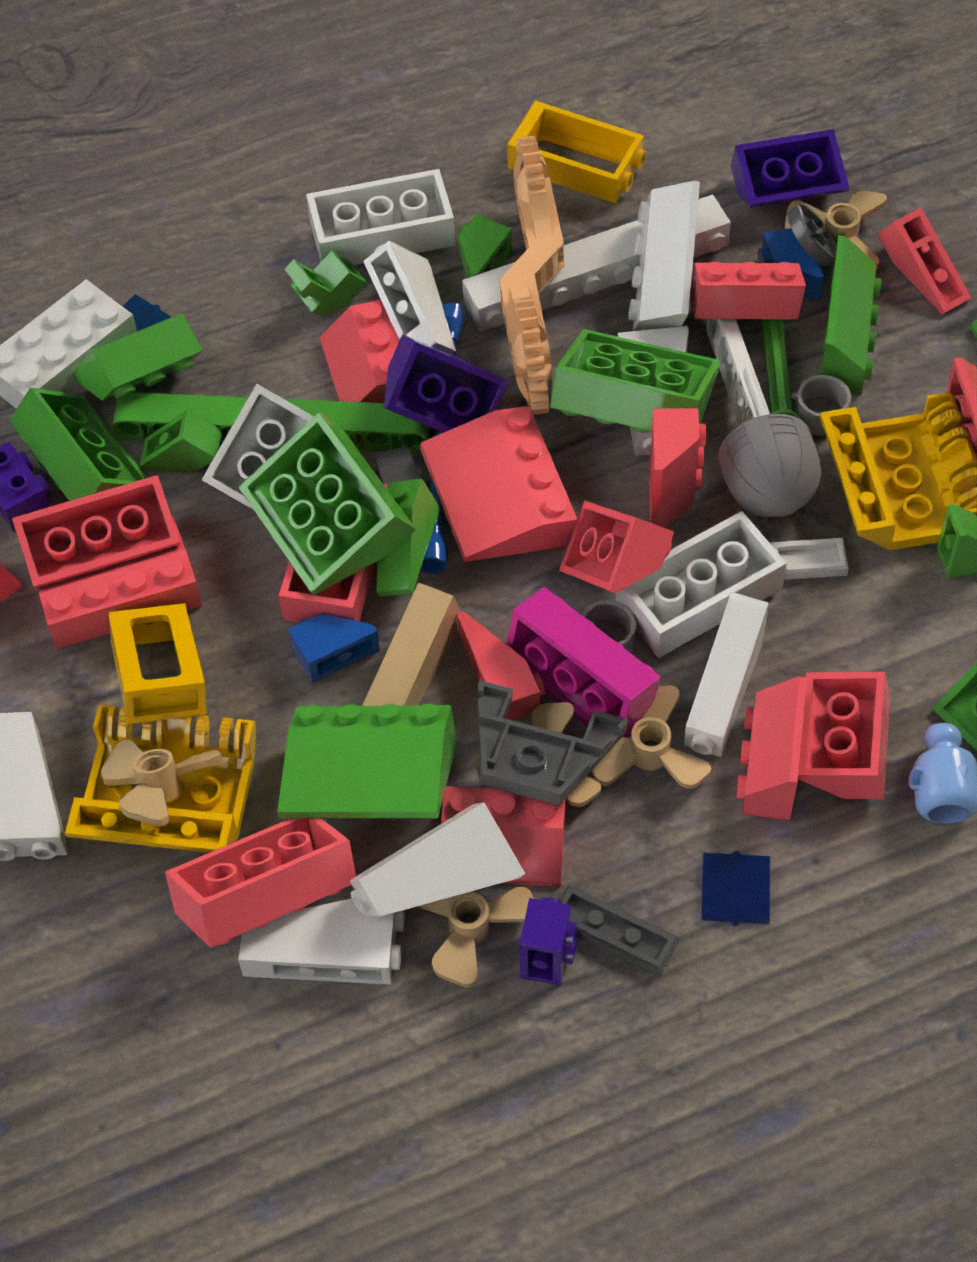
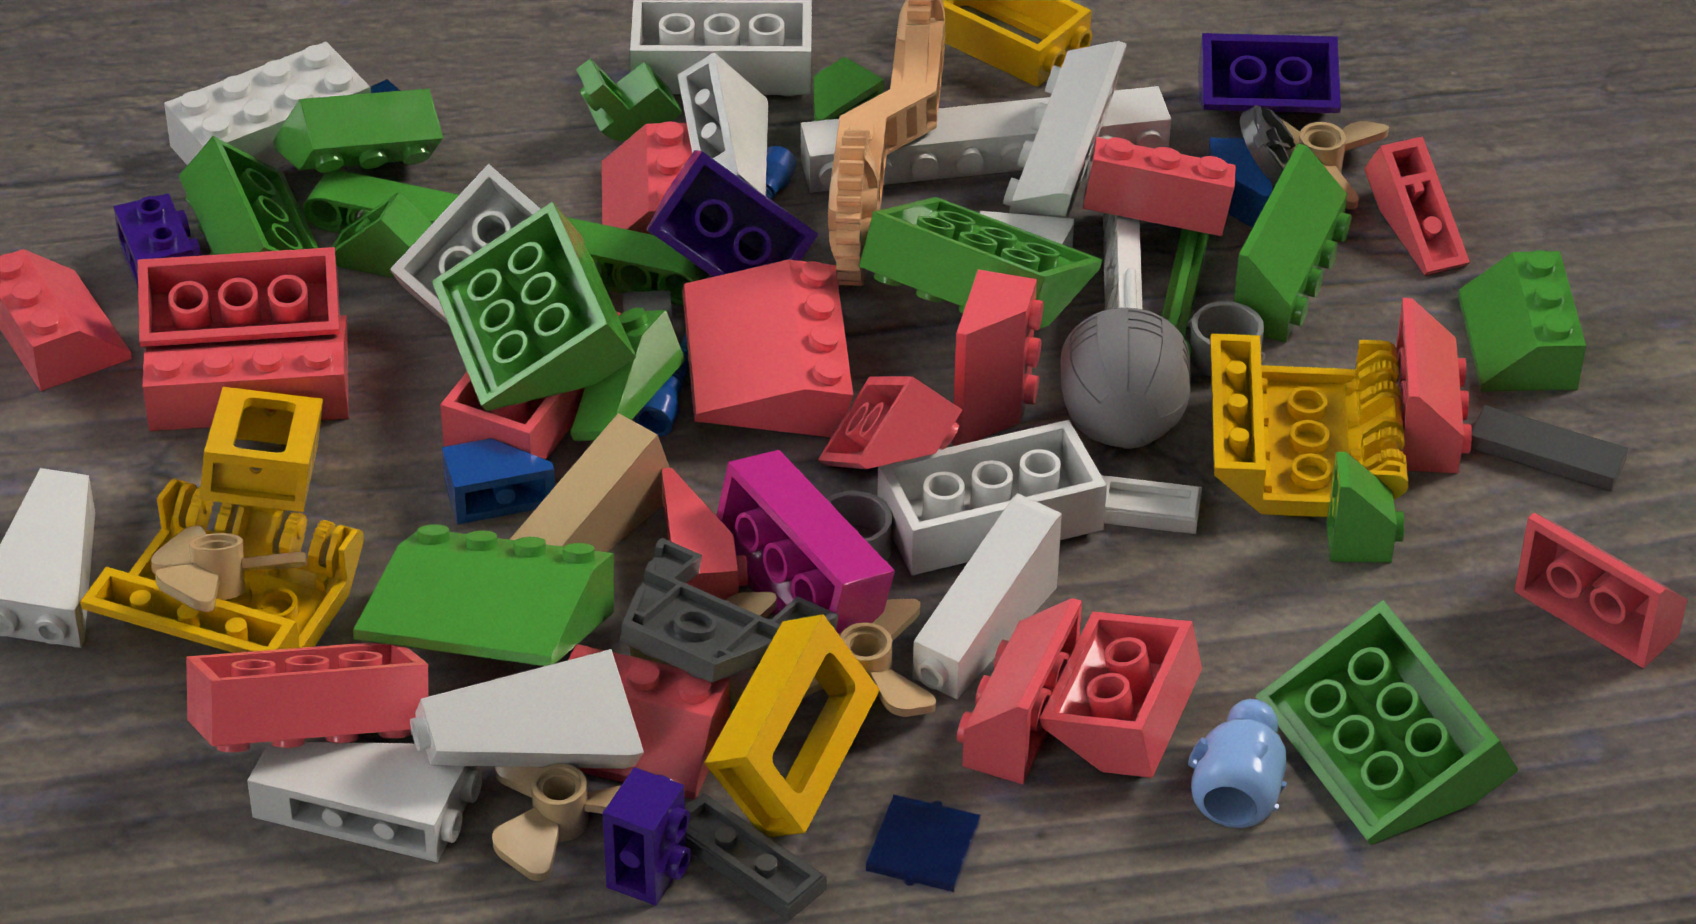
camera: 10 degrees right, 15 degrees down
none -> yellow piece [704,614,880,838]

